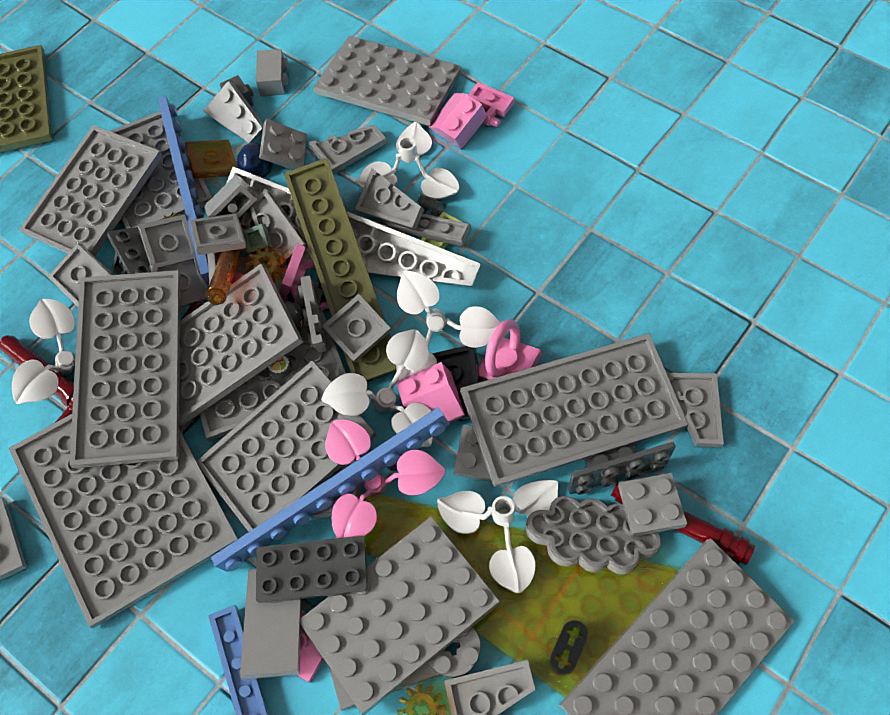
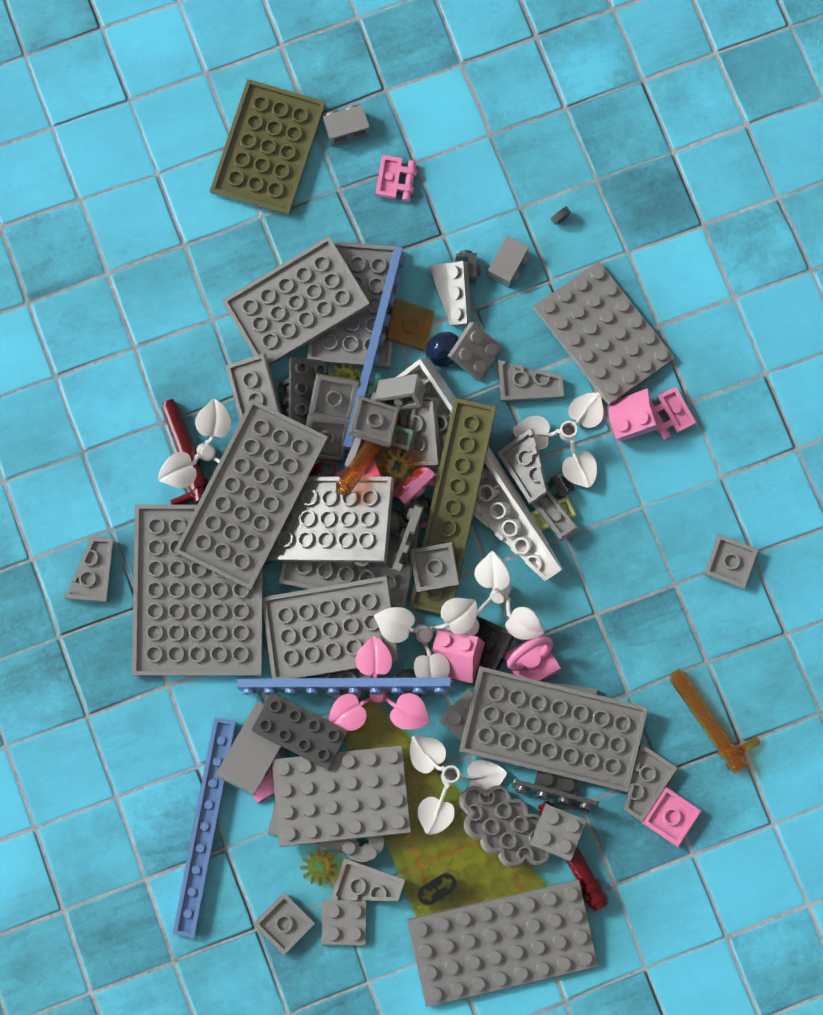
camera: 25 degrees right, 15 degrees up
none -> light grey brick [323,105,370,146]
none -> bright pink plate [375,155,417,202]
none -> dark grey tile [550,206,571,225]
none -> bright pink plate [642,786,702,848]
none -> clear orange cylinder [669,668,760,774]
none -> light grey plate [703,534,758,590]

